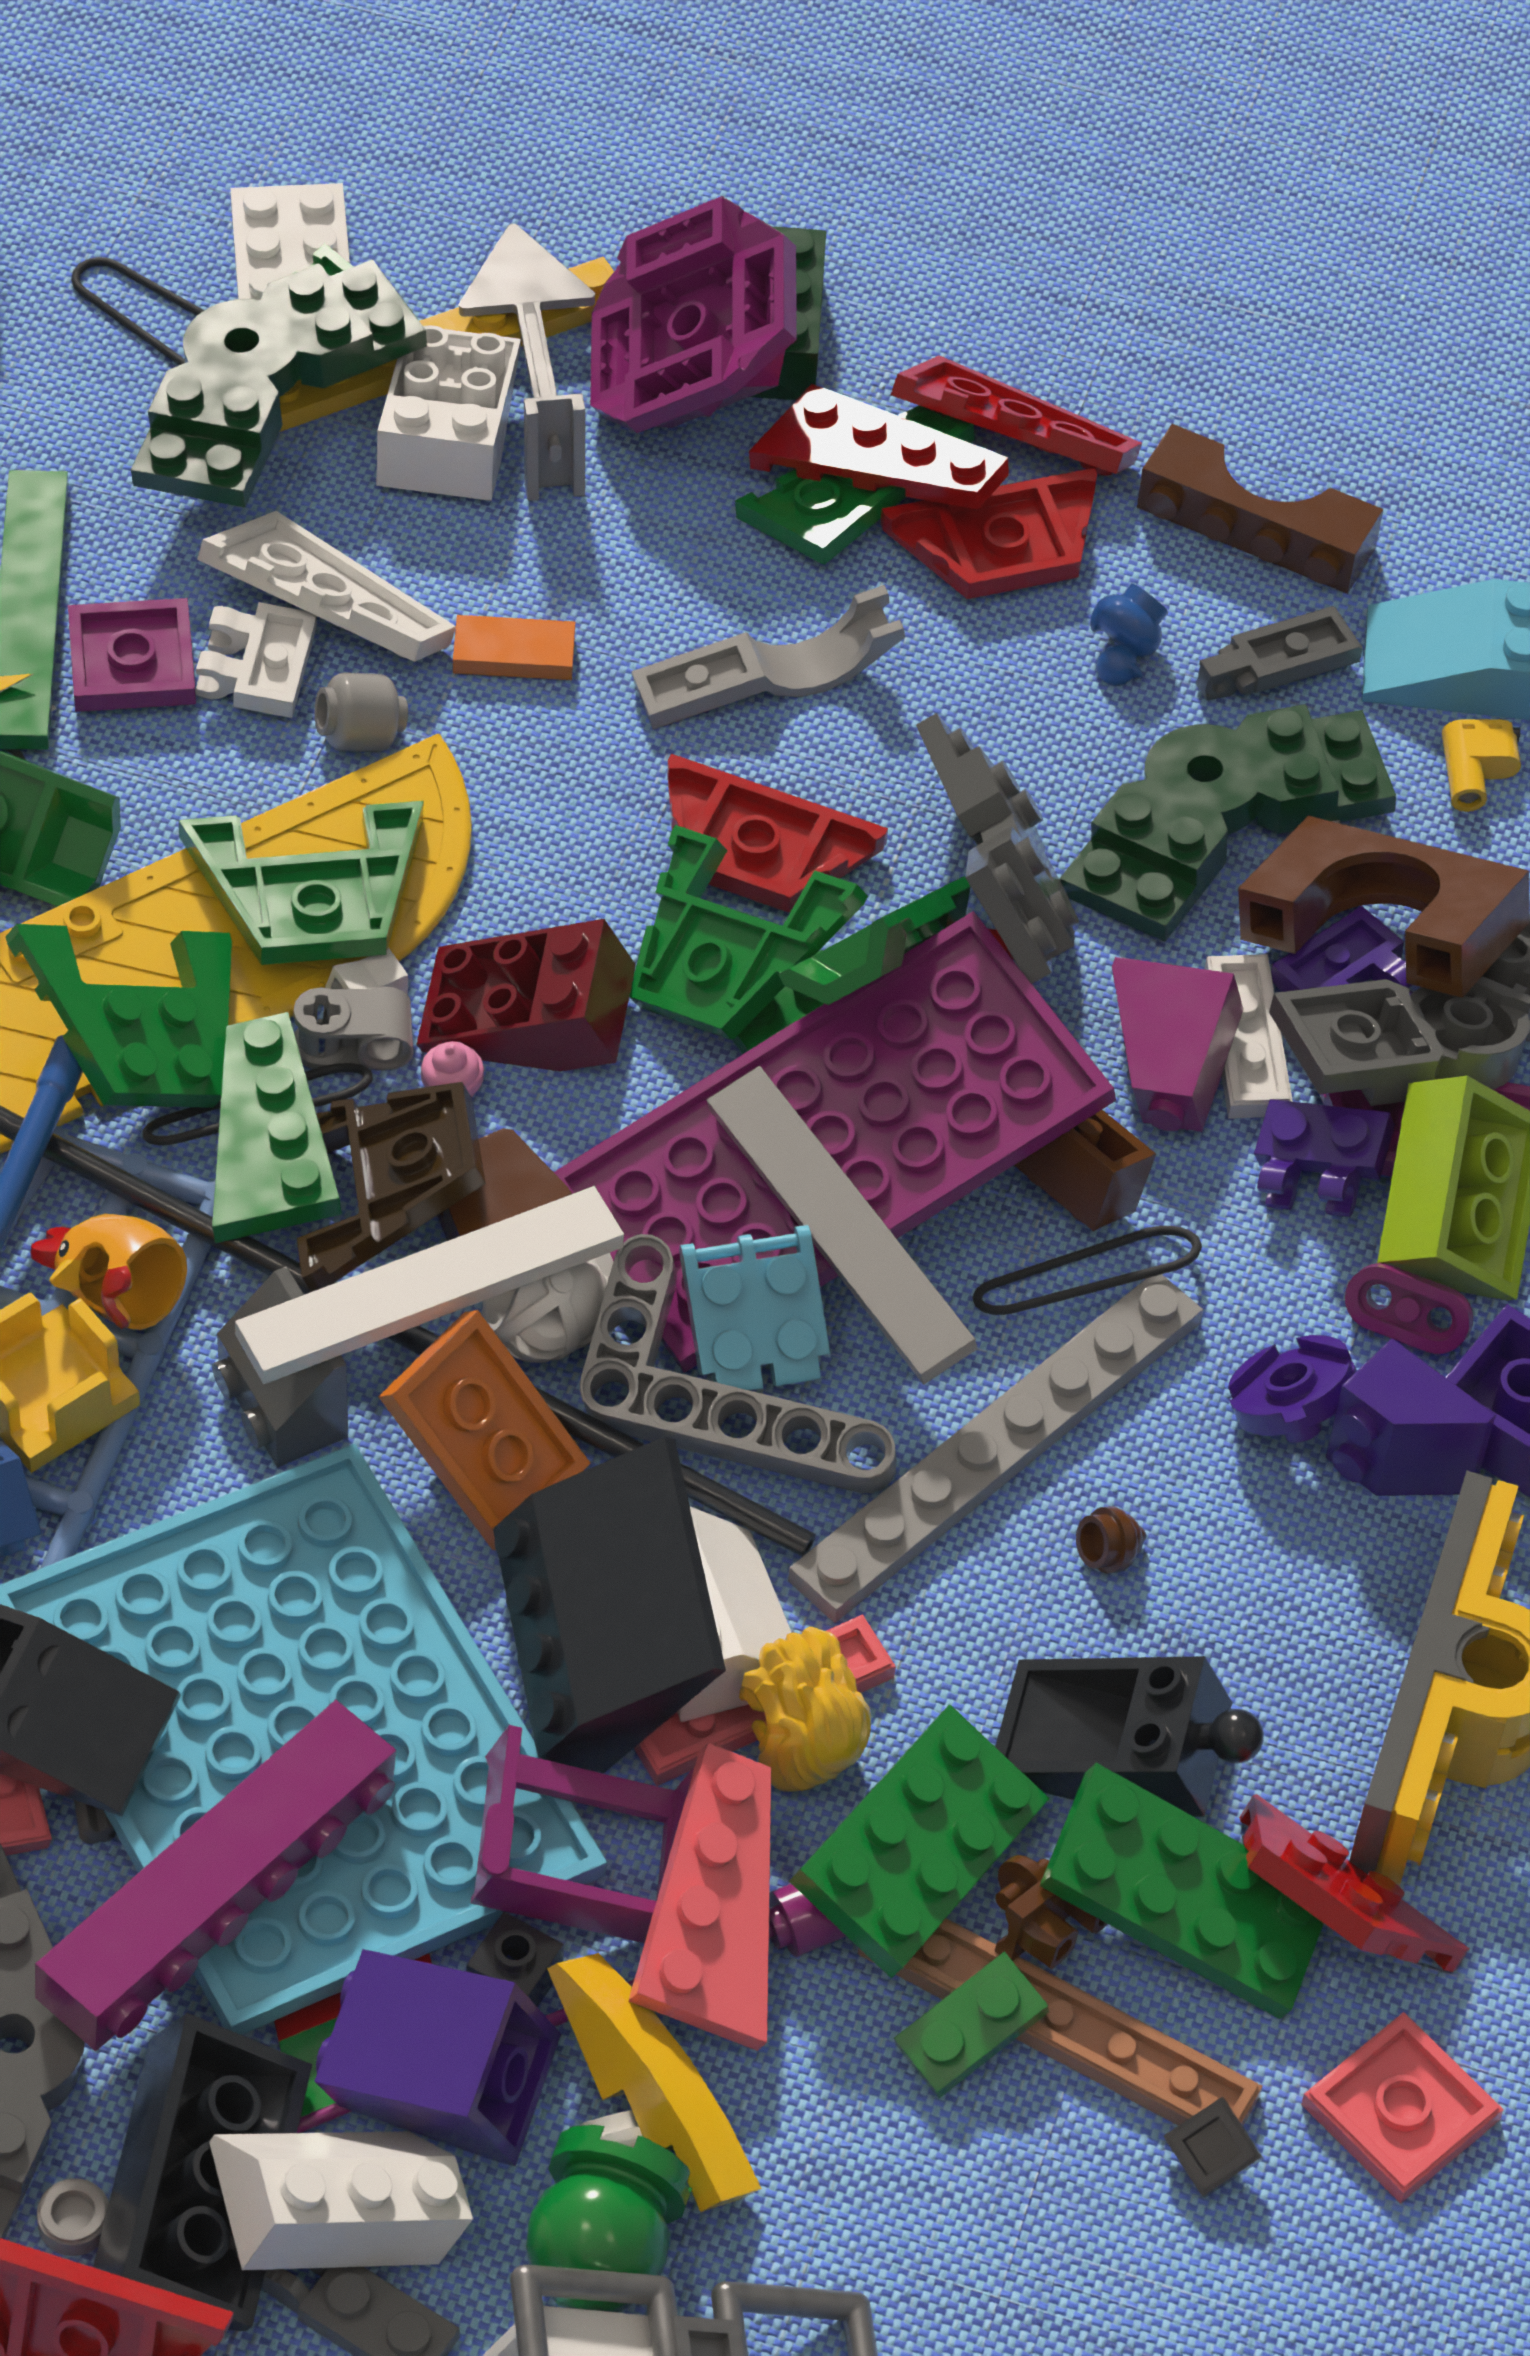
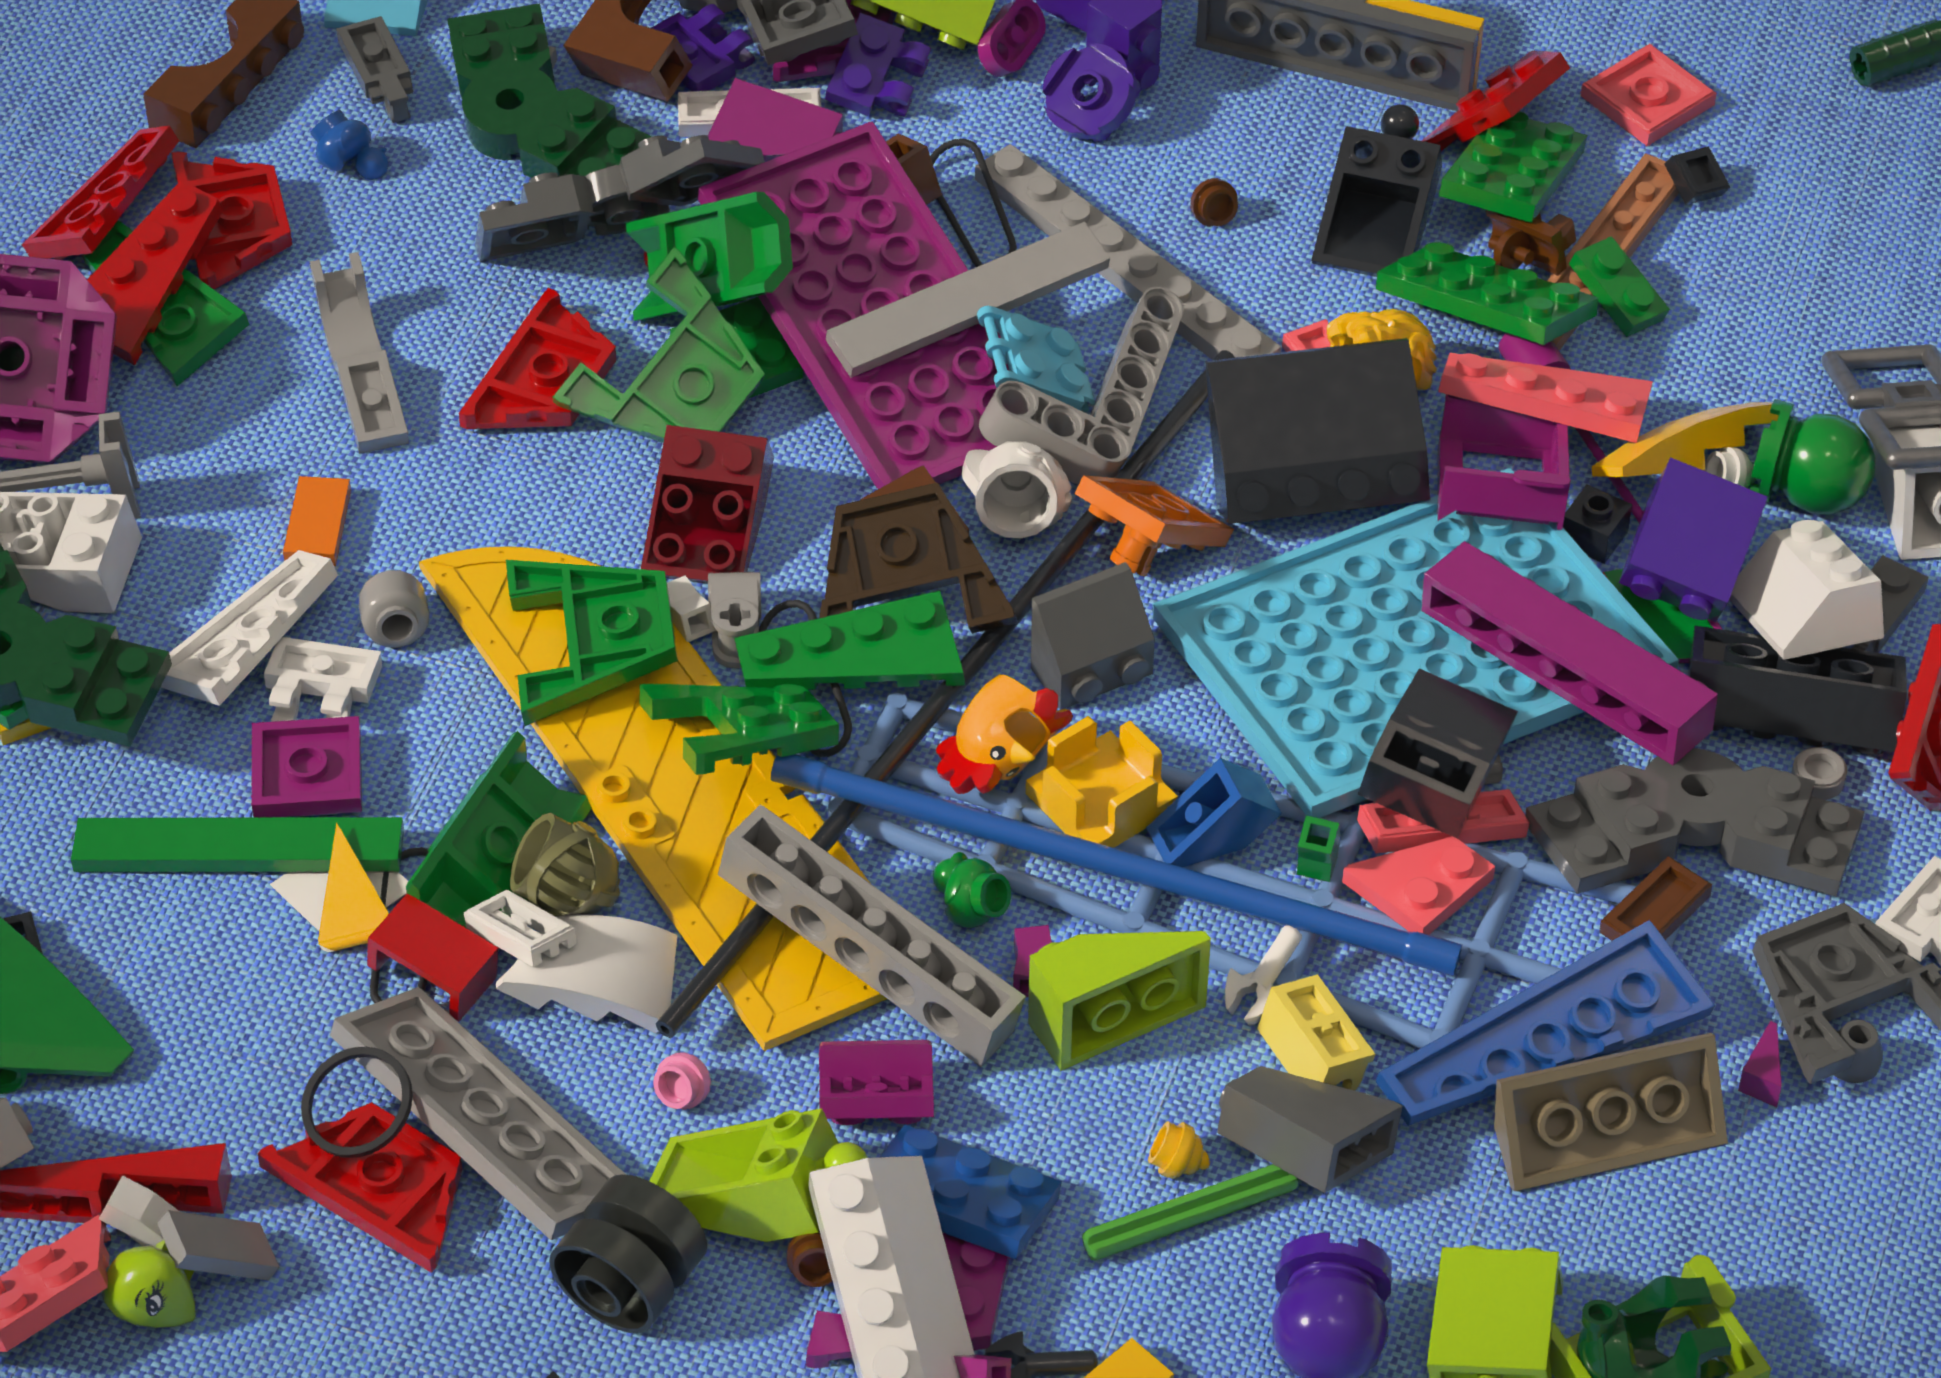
camera: 85 degrees left, 5 degrees down
white tile [235,1186,624,1385] -> none
bright pink plate [421,1041,484,1098] -> none

